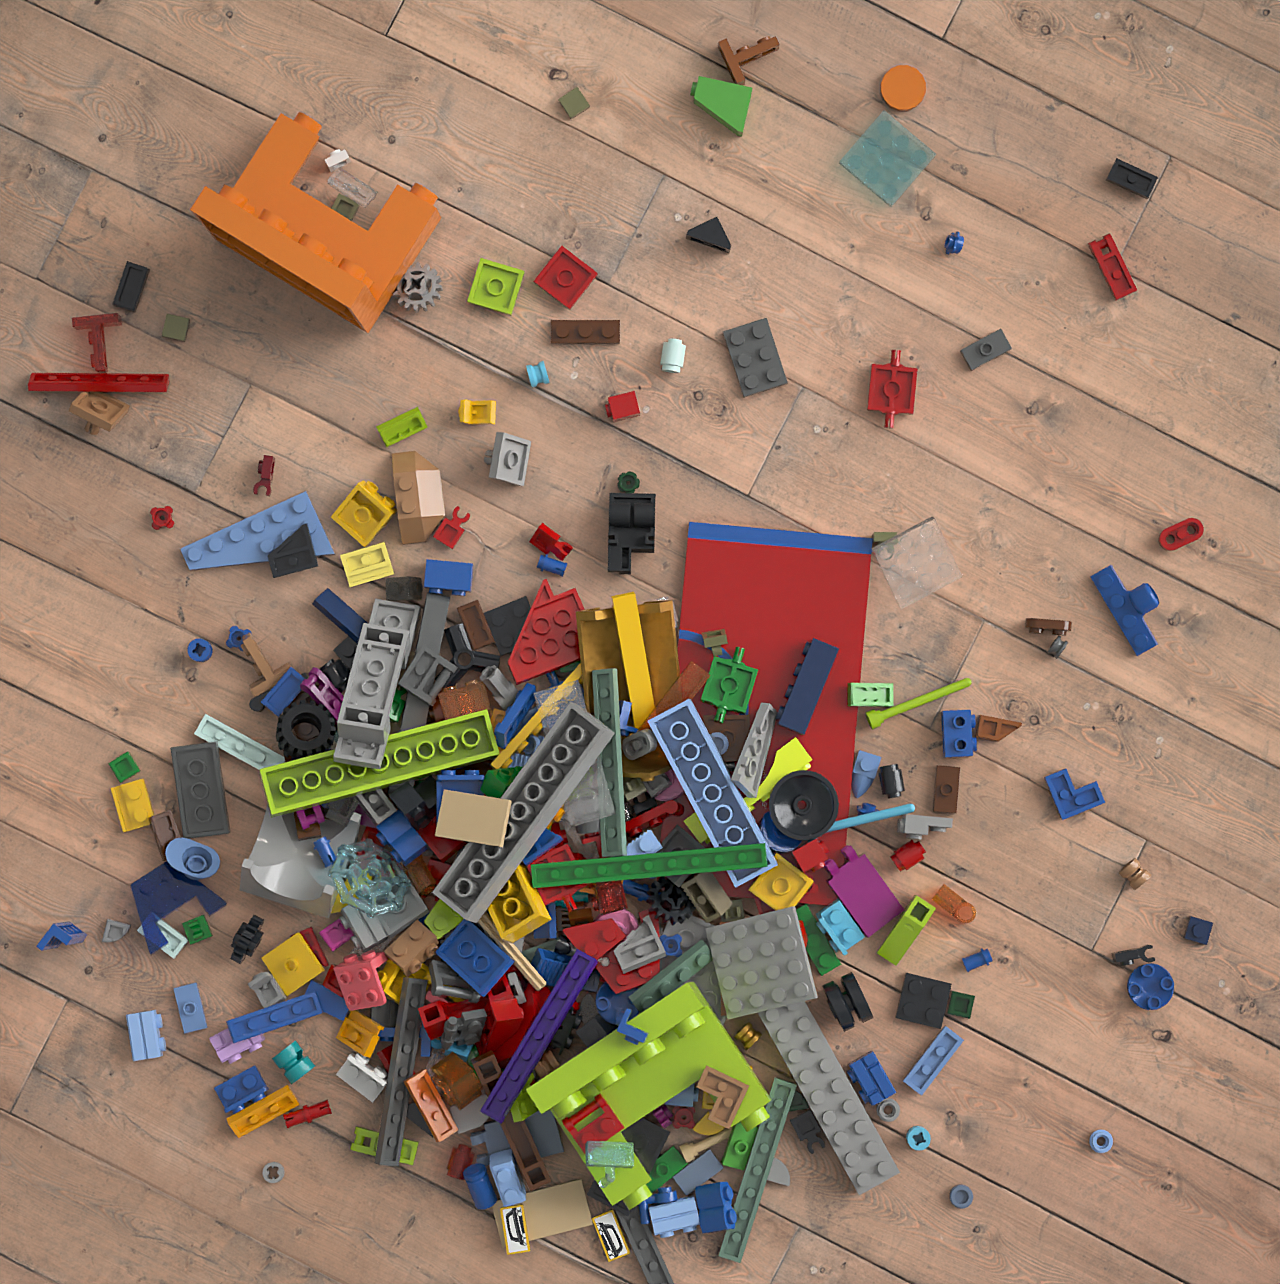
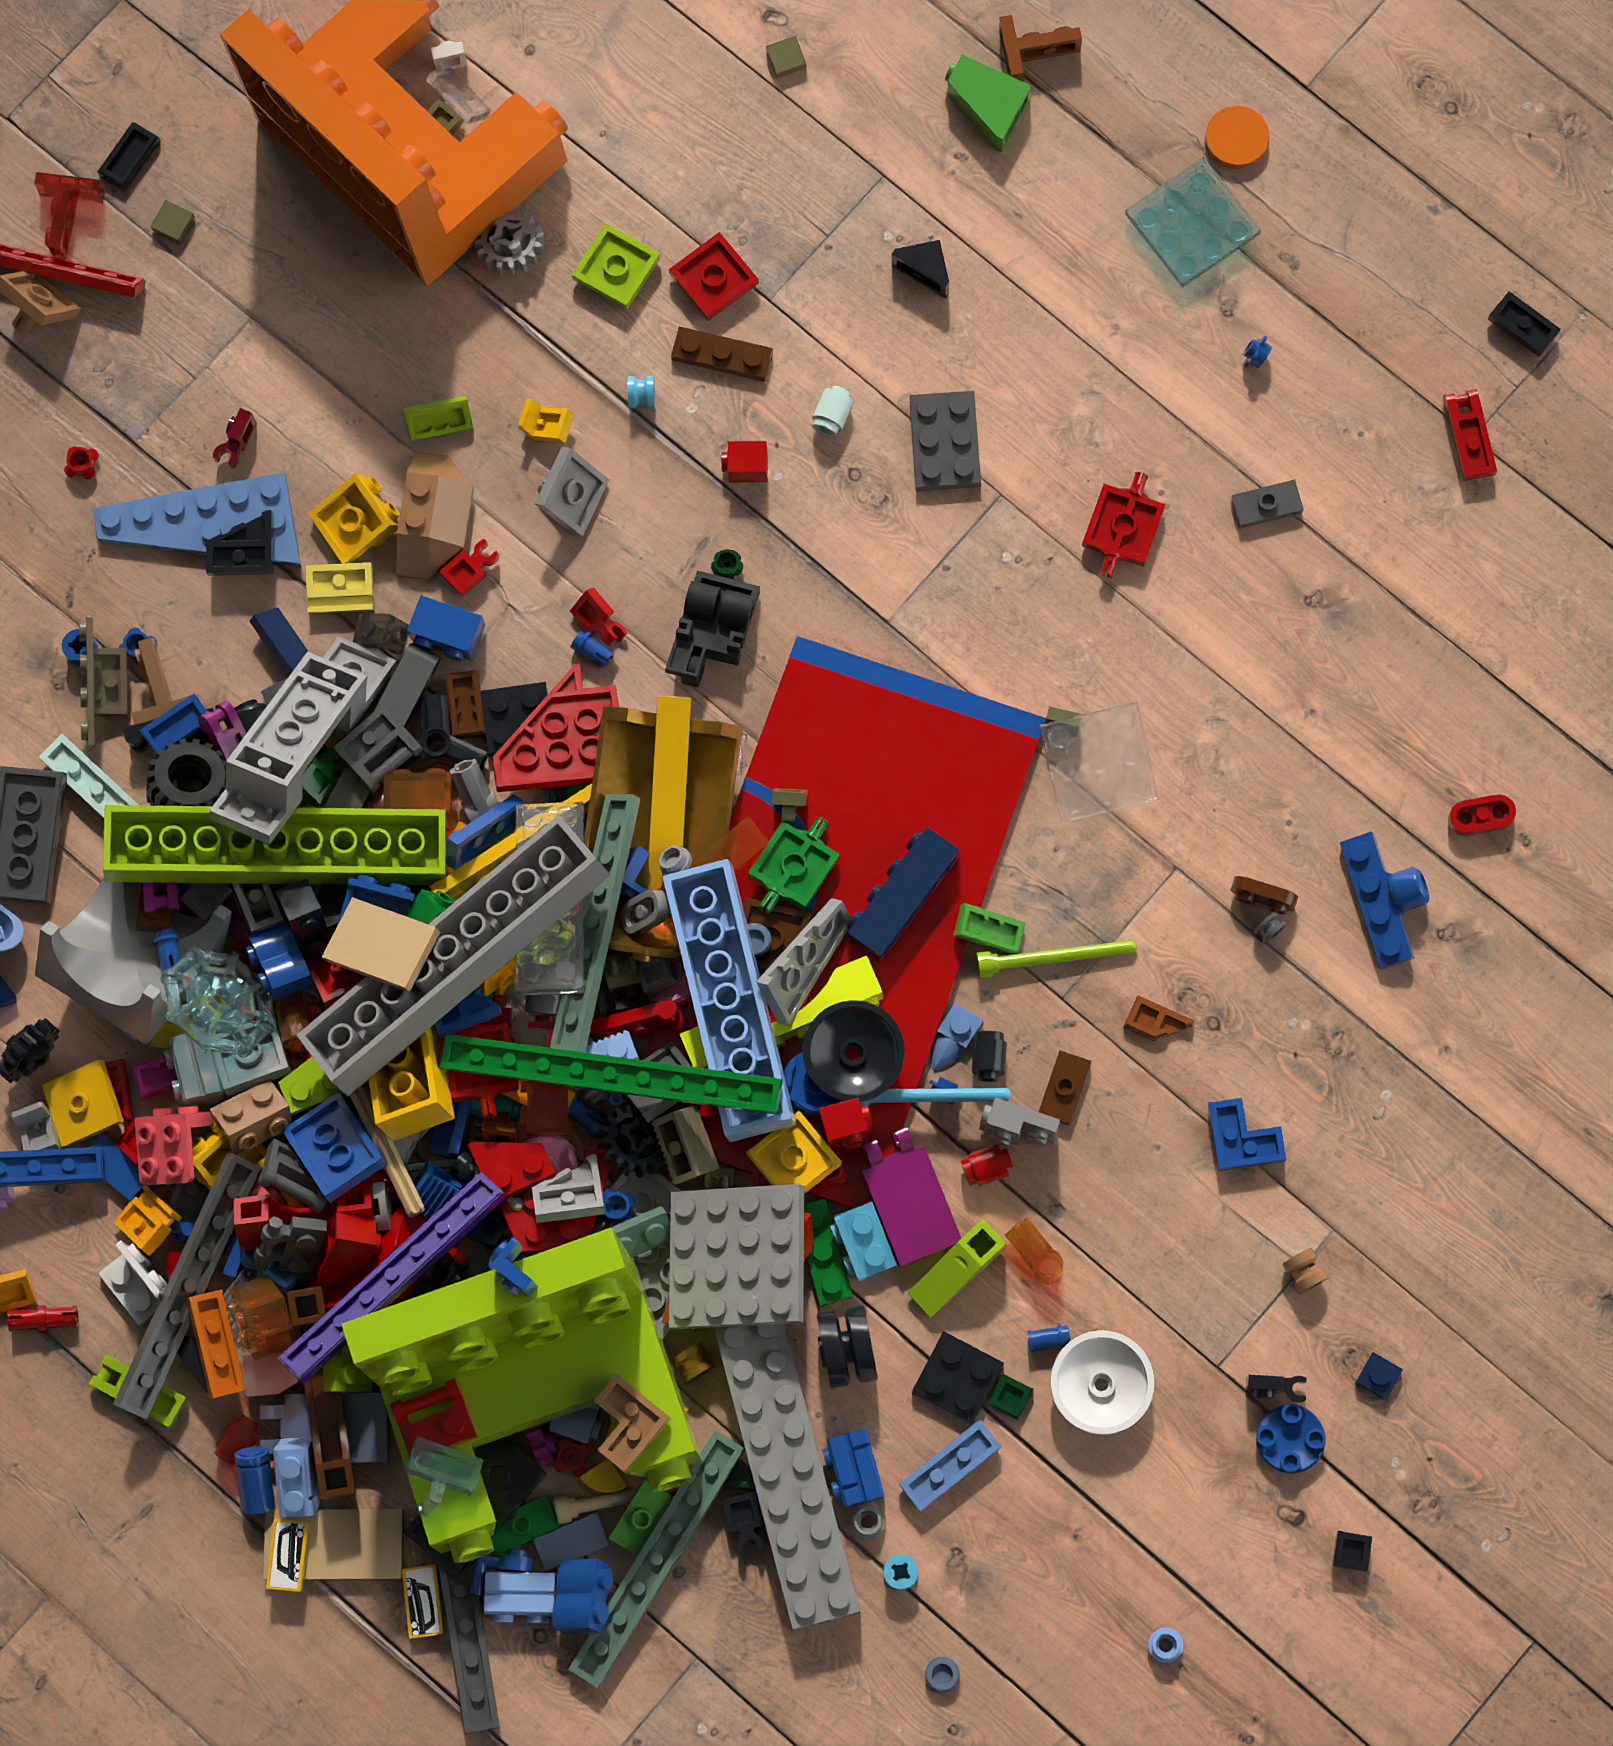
camera: 20 degrees right, 10 degrees down
teal wheel [272,1040,315,1085] -> none
light grey tile [767,1157,790,1186] -> none
blue brick [941,710,977,758] -> none
none -> dark tan bracket [79,615,127,747]
none -> light grey plate [659,845,692,875]
none -> white dish [1050,1330,1154,1435]
none -> black plate [1332,1531,1372,1572]

